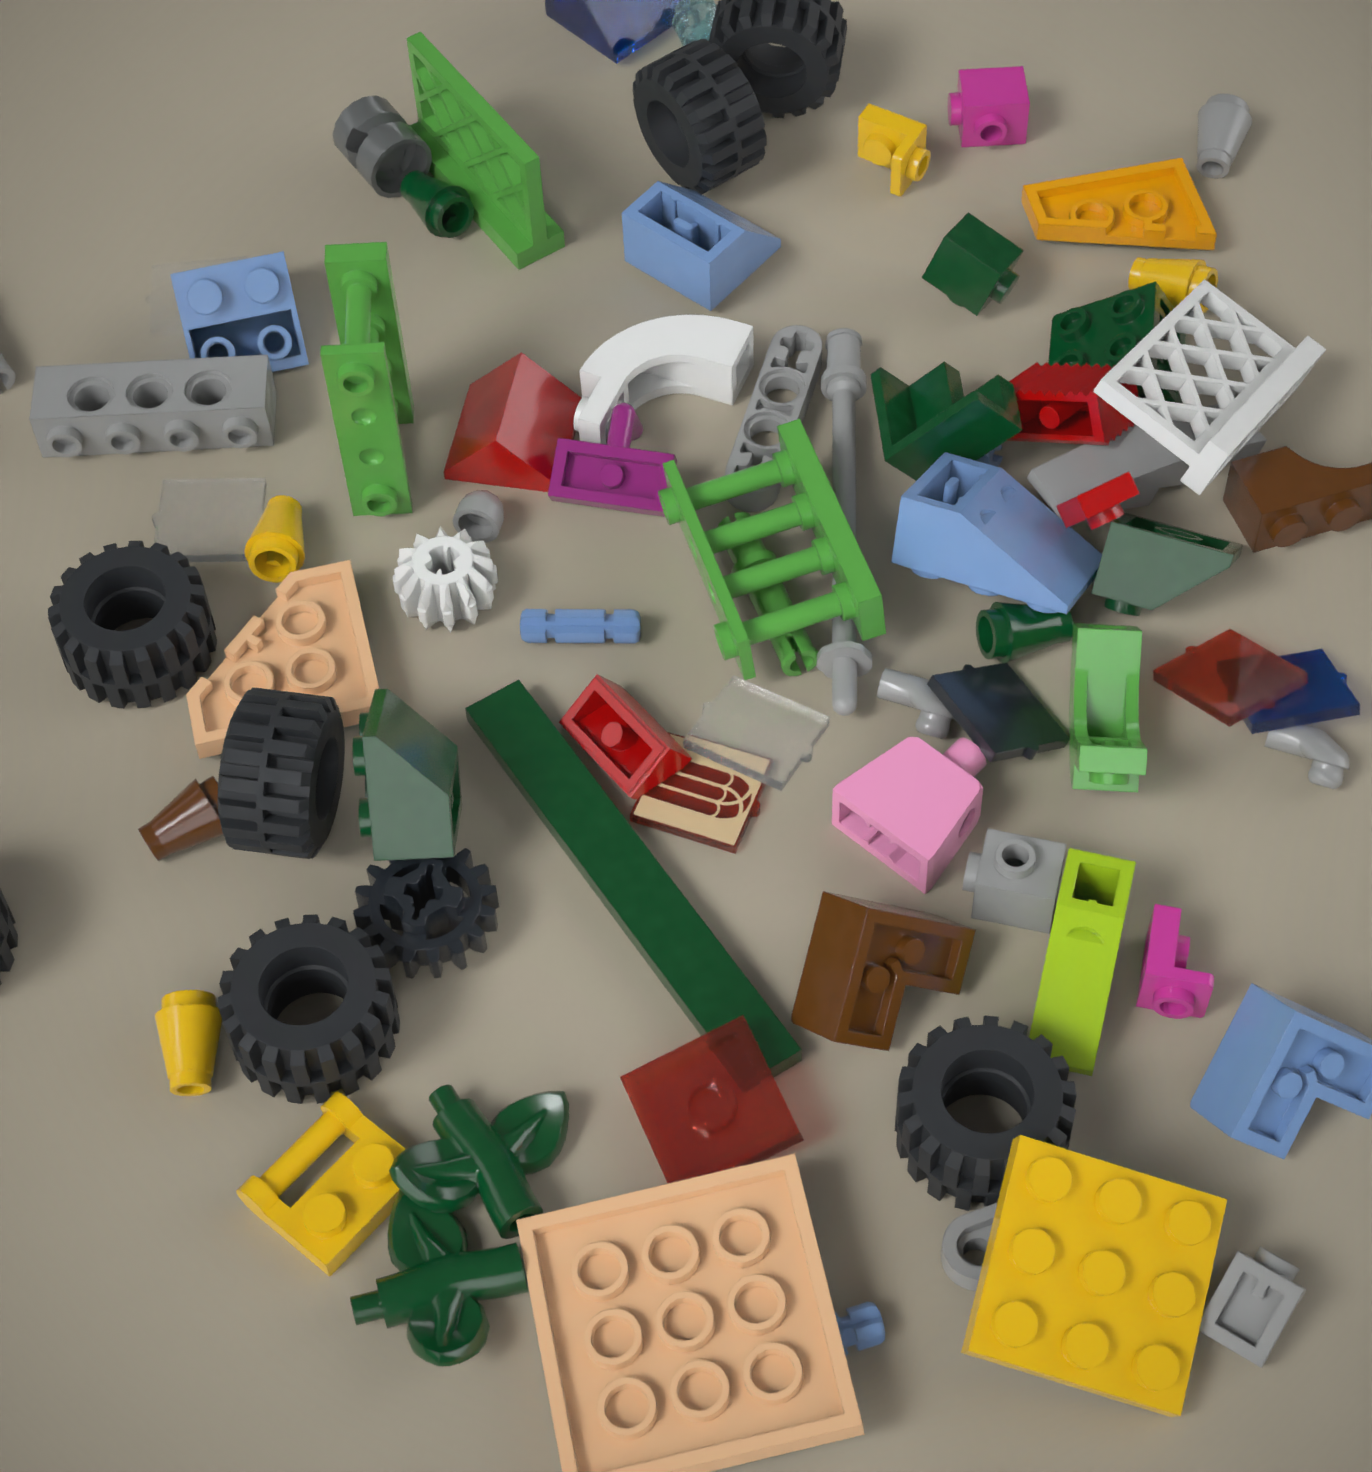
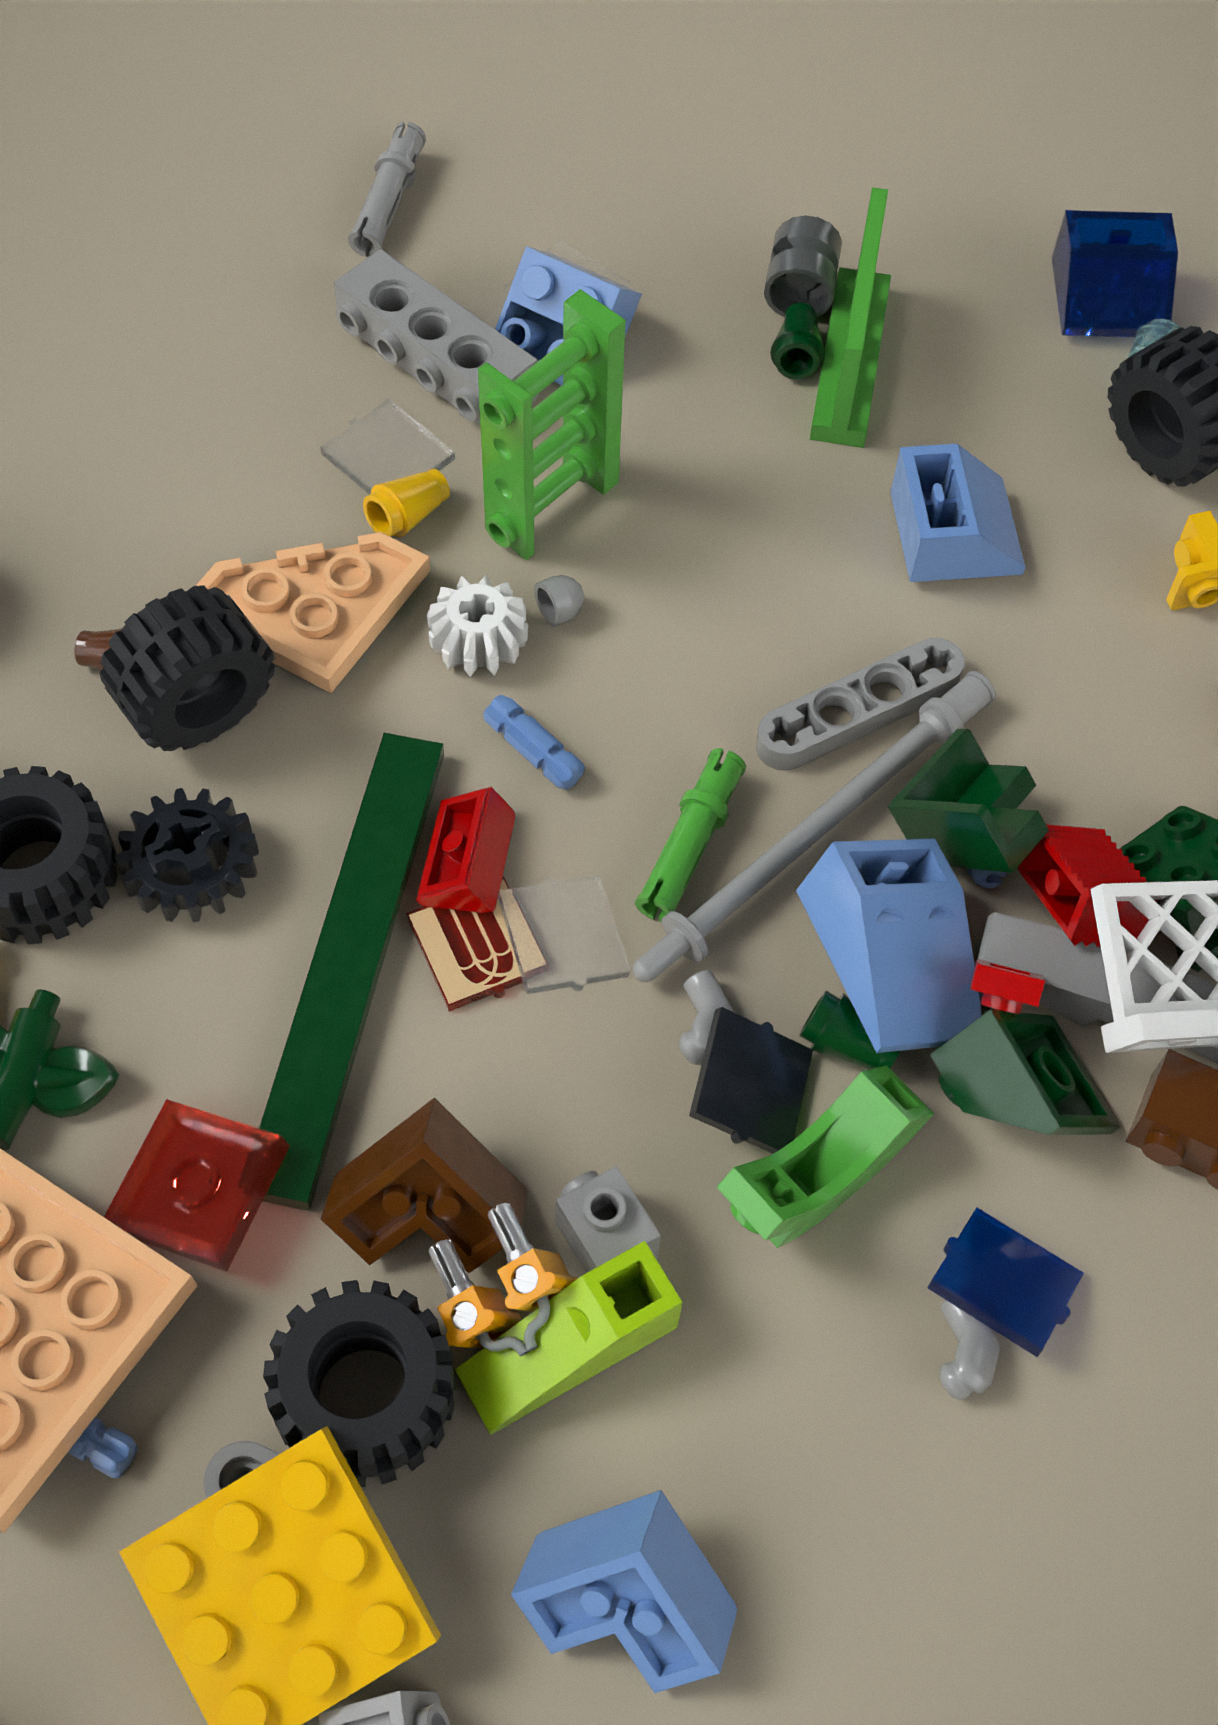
camera: 40 degrees right, 5 degrees up
black tyre [48,541,217,709] -> none
slope [352,689,462,861] -> none
red slope [443,352,582,492] -> none
magenta plate [548,403,677,517] -> none
white arch [573,315,754,444] -> none
black tyre [632,39,767,194] -> none
bright green fence [658,419,886,681] -> none
bright pink torso [832,737,987,894] -> none
dark green brick [921,212,1024,316] -> none
dark pink bracket [1136,904,1215,1019] -> none
clear red piece [1153,629,1308,727] -> none
none -> piece [429,1203,578,1357]

